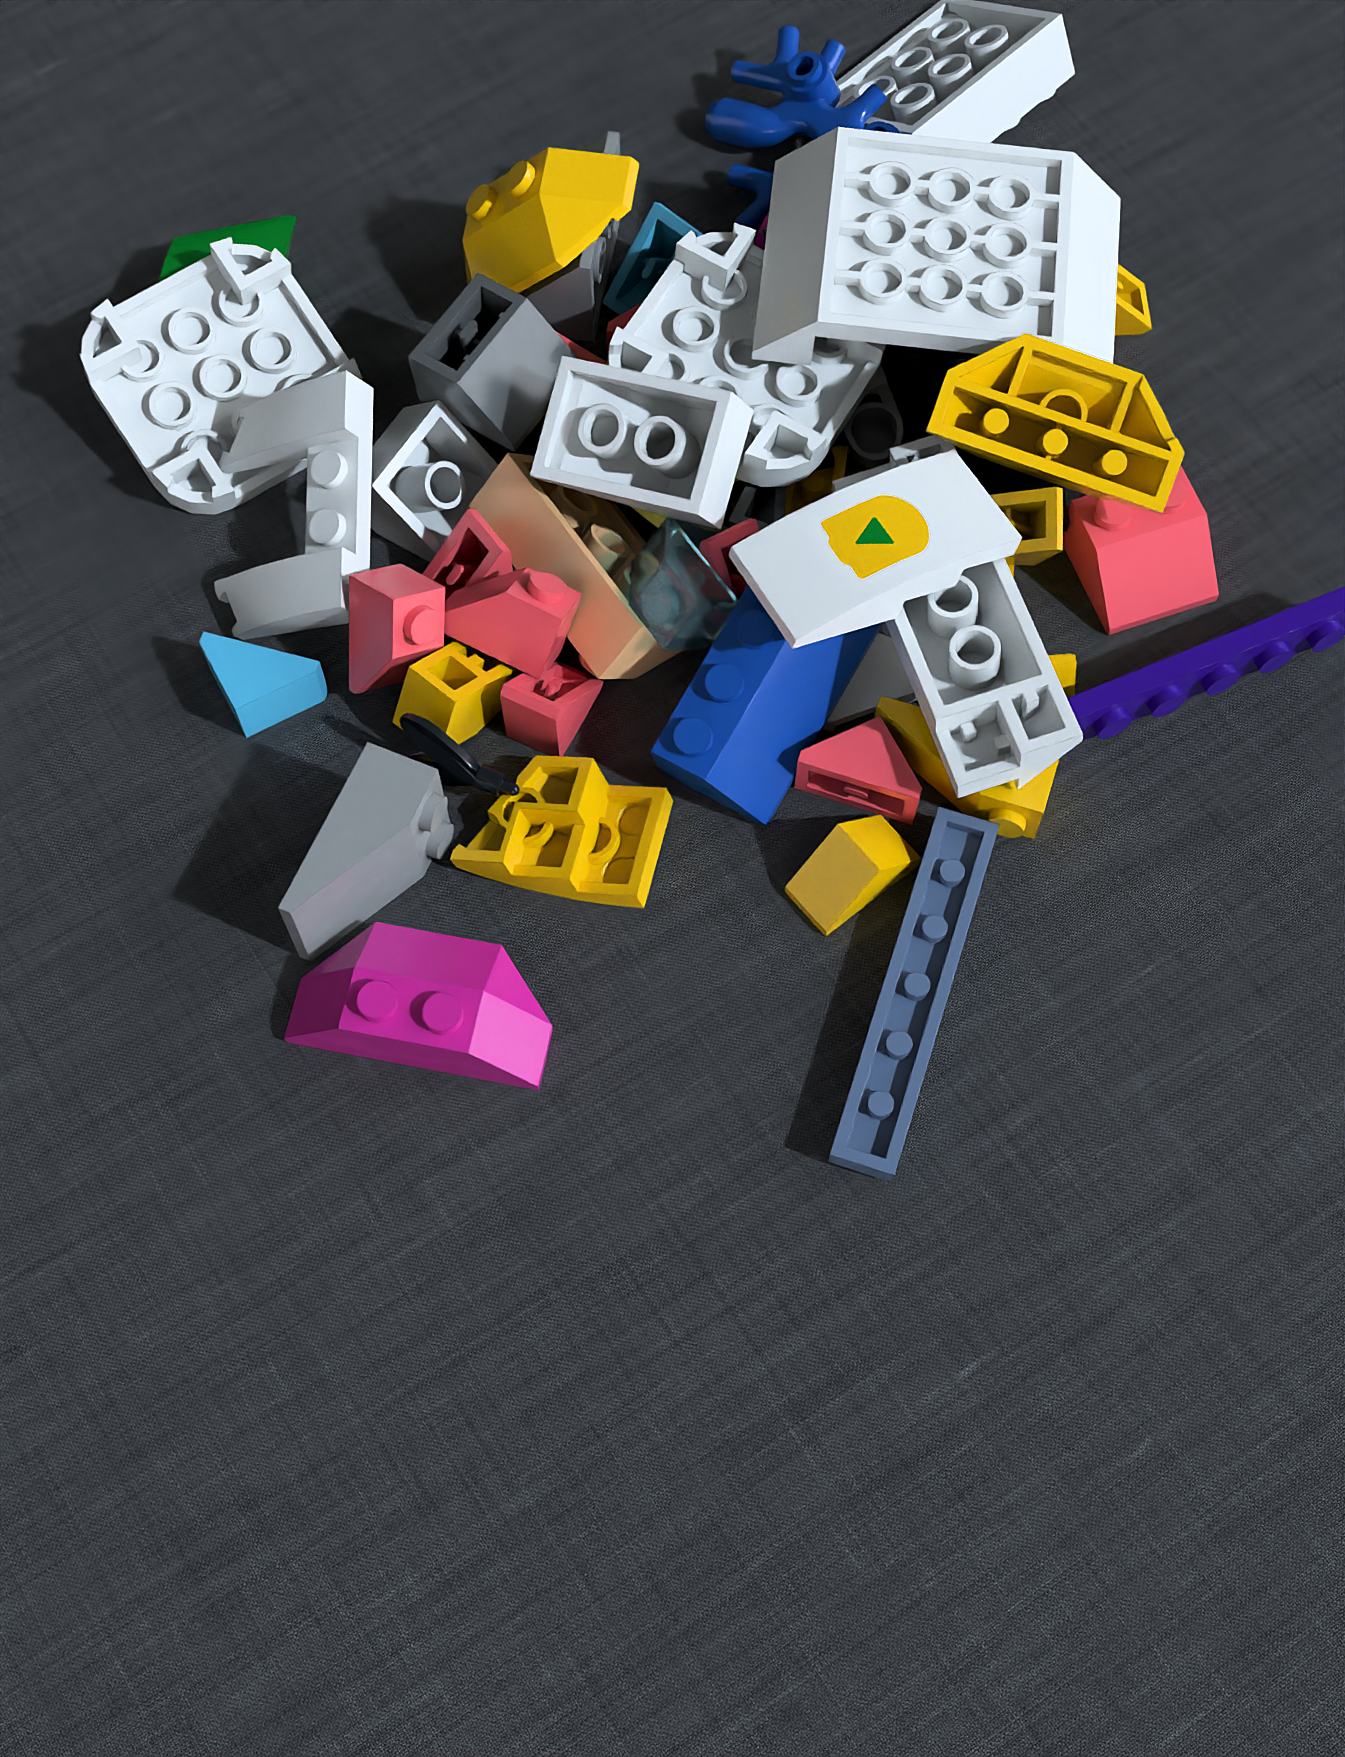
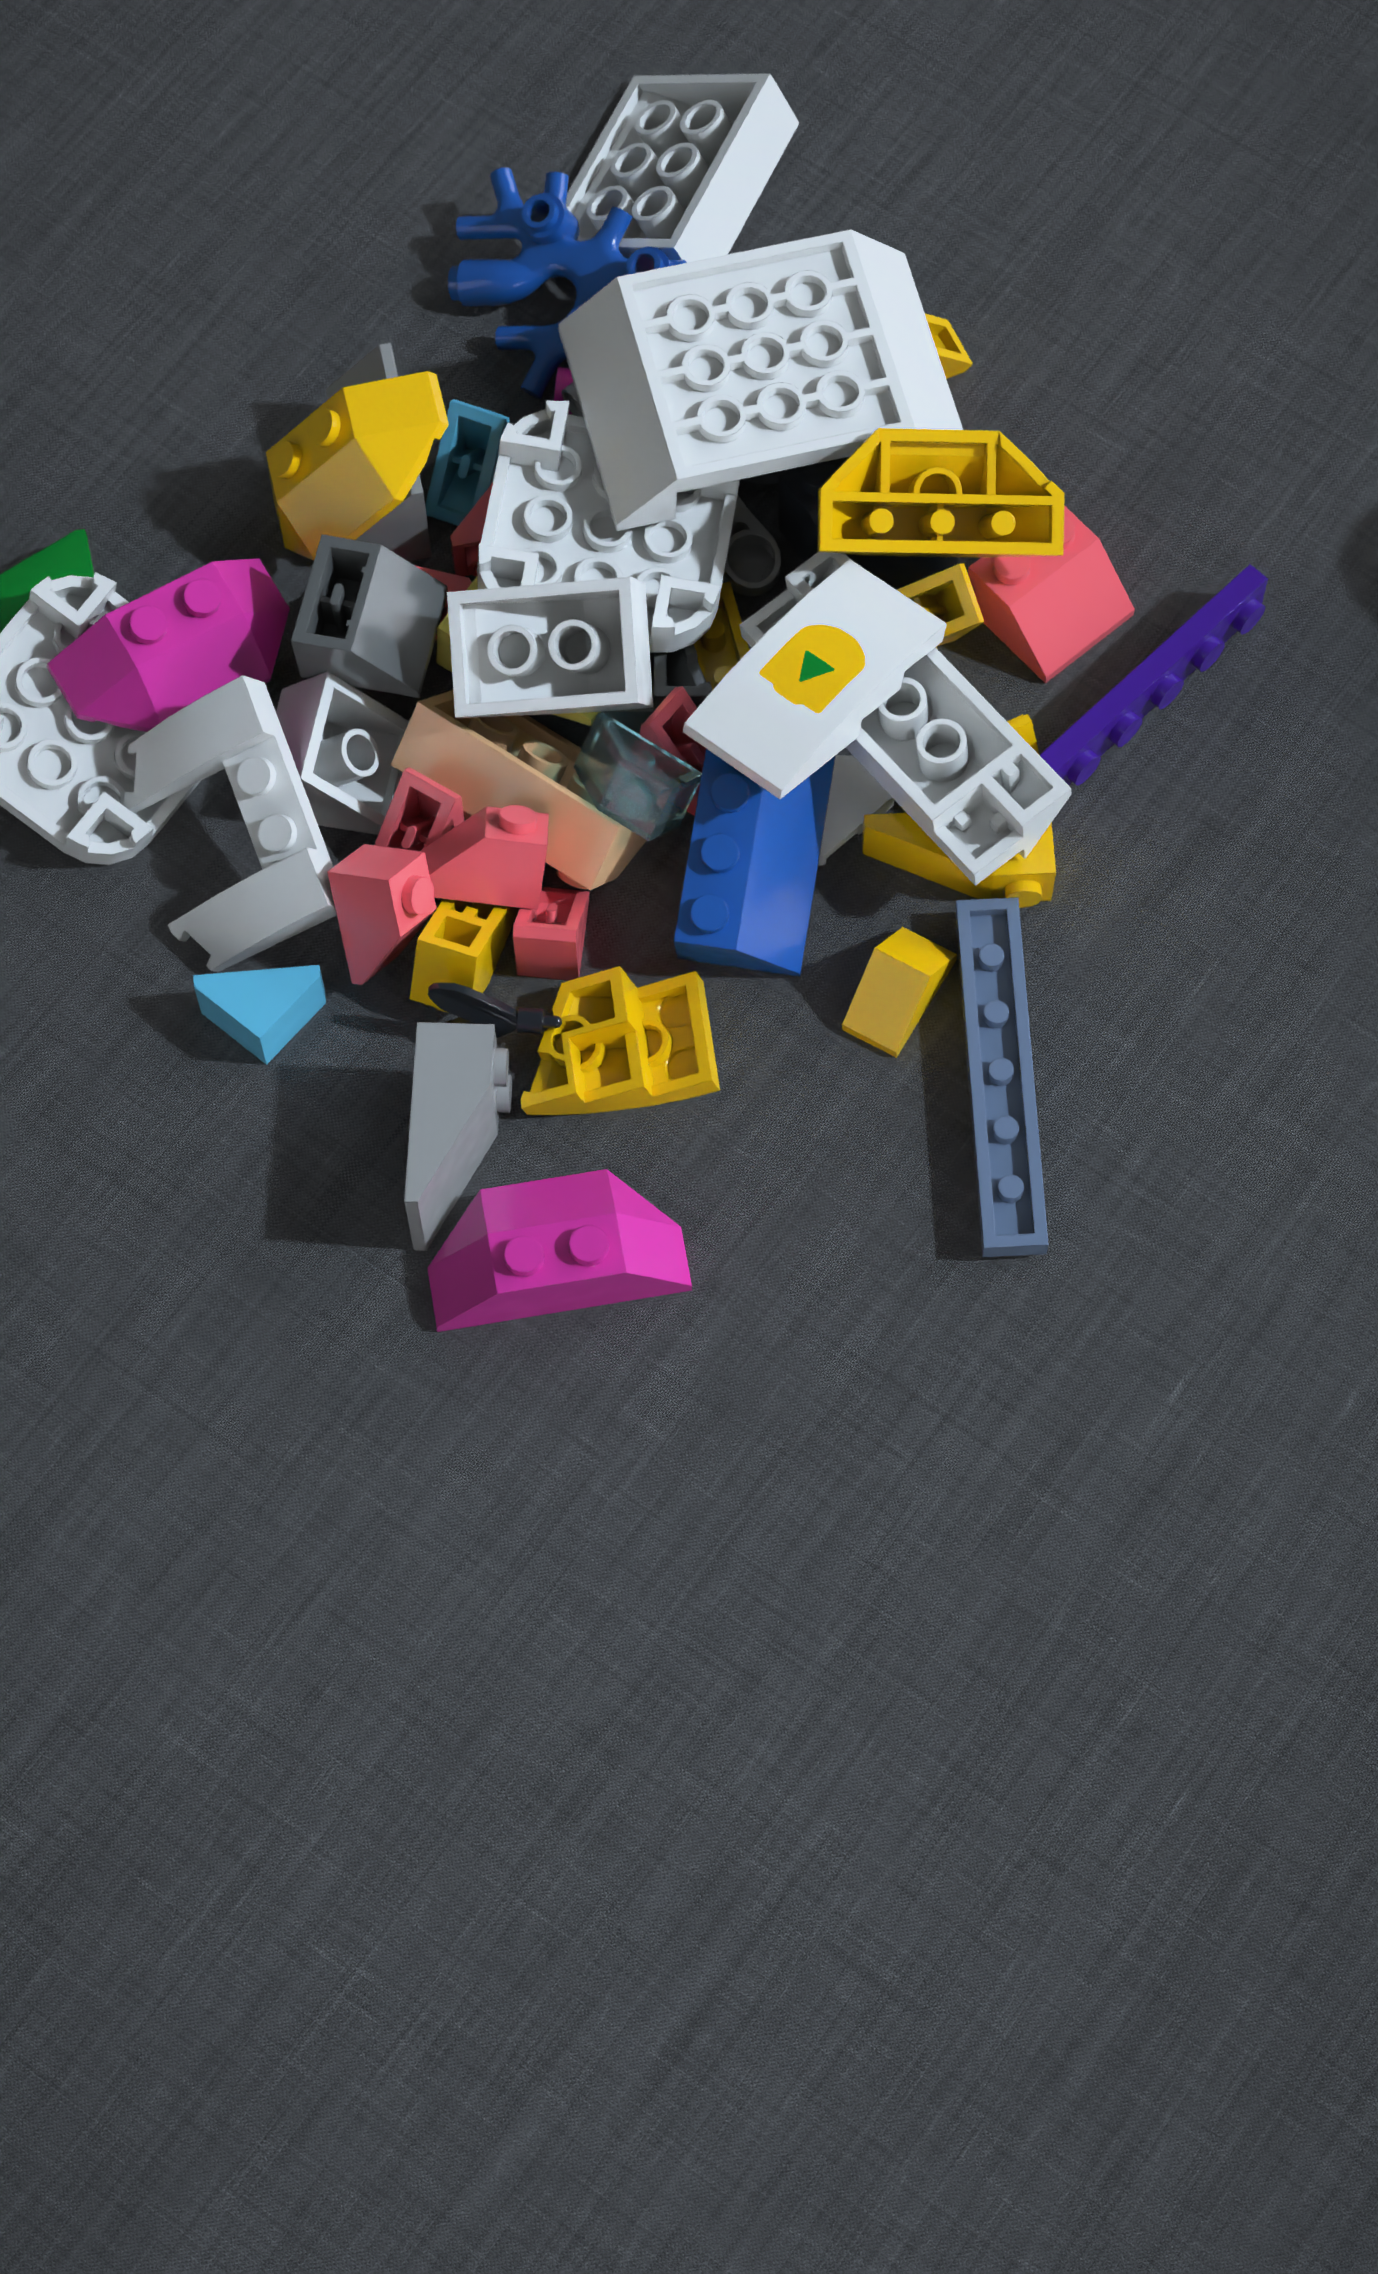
camera: 20 degrees left, 0 degrees up
coral slope [794,716,922,825] -> none
none -> dark pink wedge [47,558,290,732]

